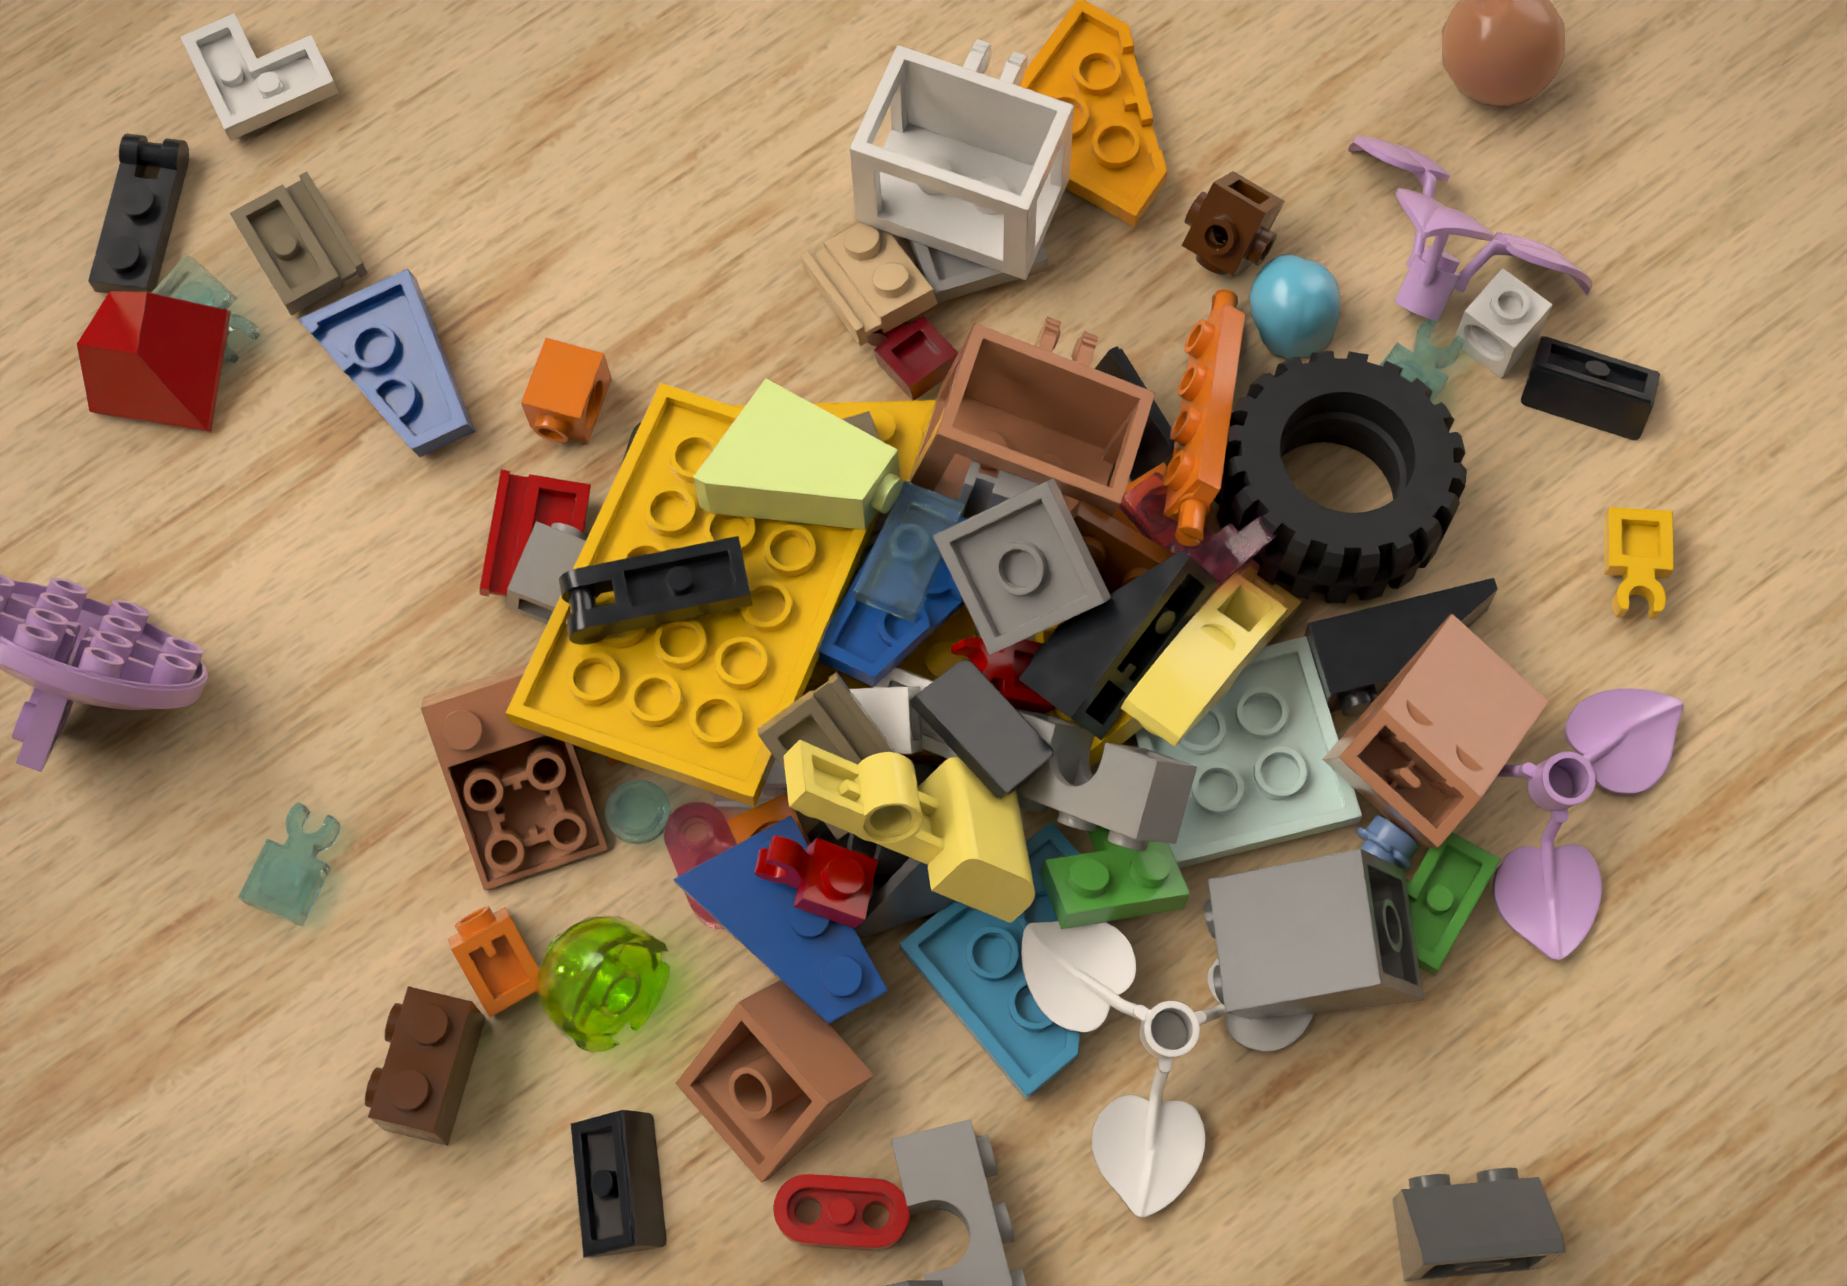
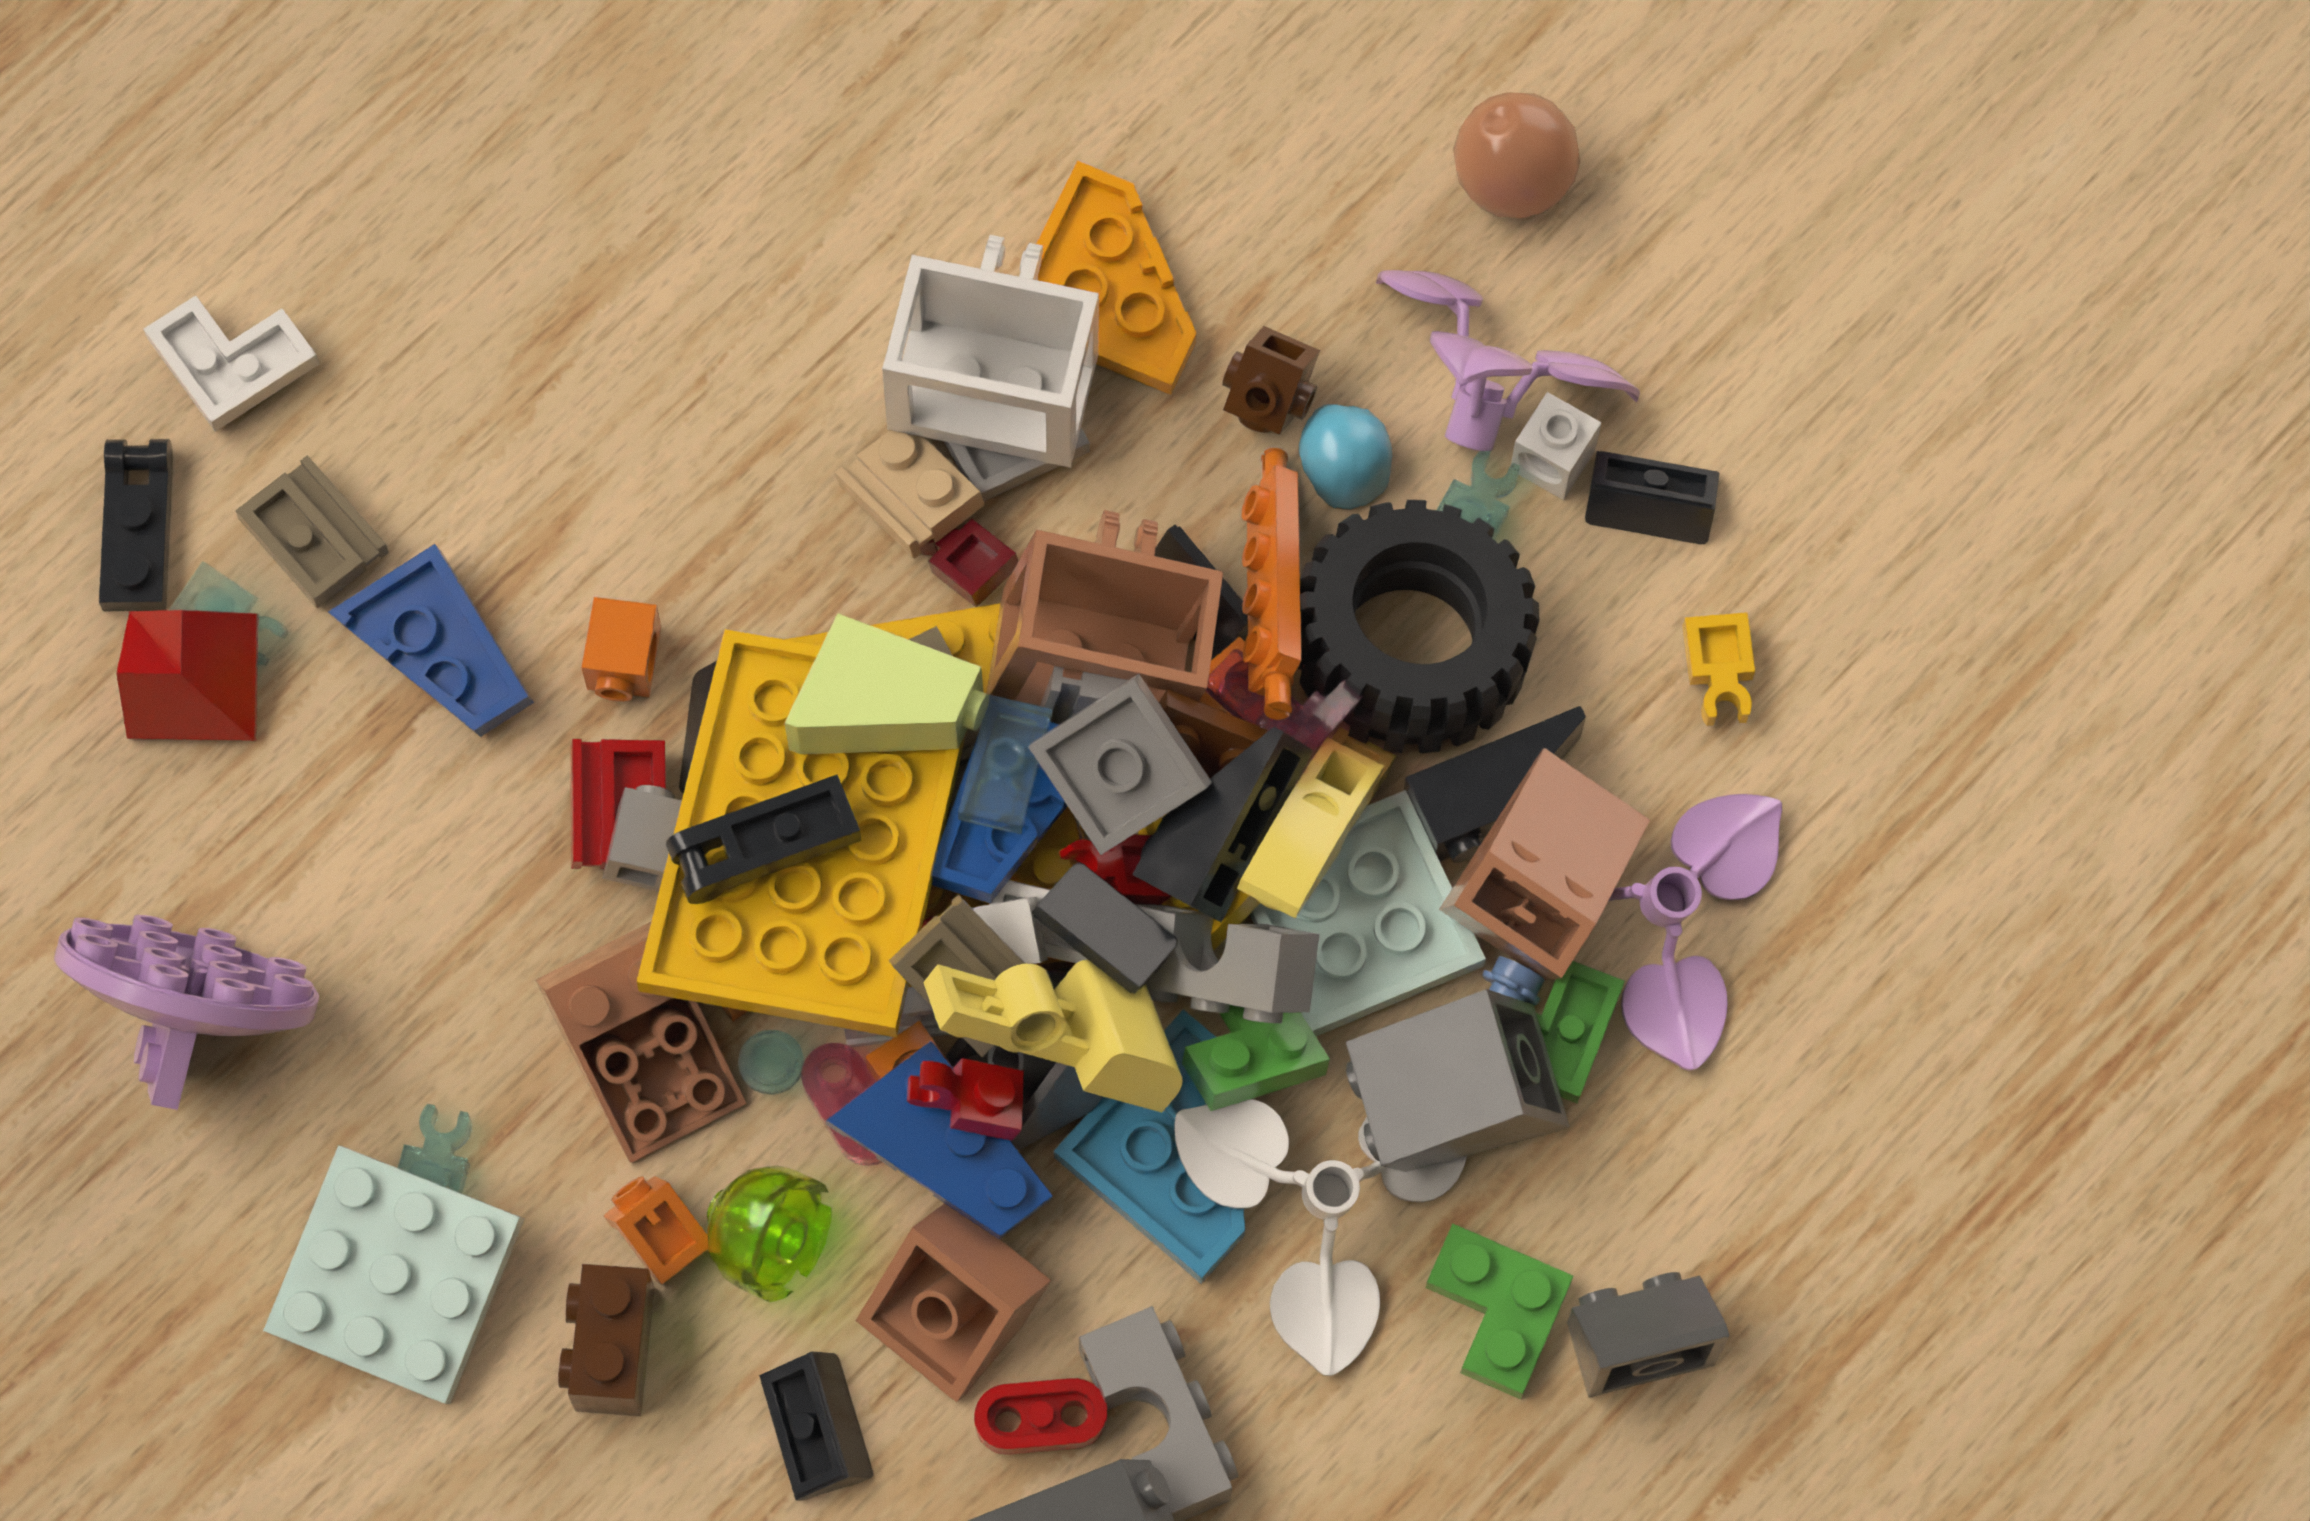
camera: 15 degrees left, 0 degrees up
none -> light aqua plate [263,1145,525,1404]
none -> bright green plate [1425,1223,1573,1399]

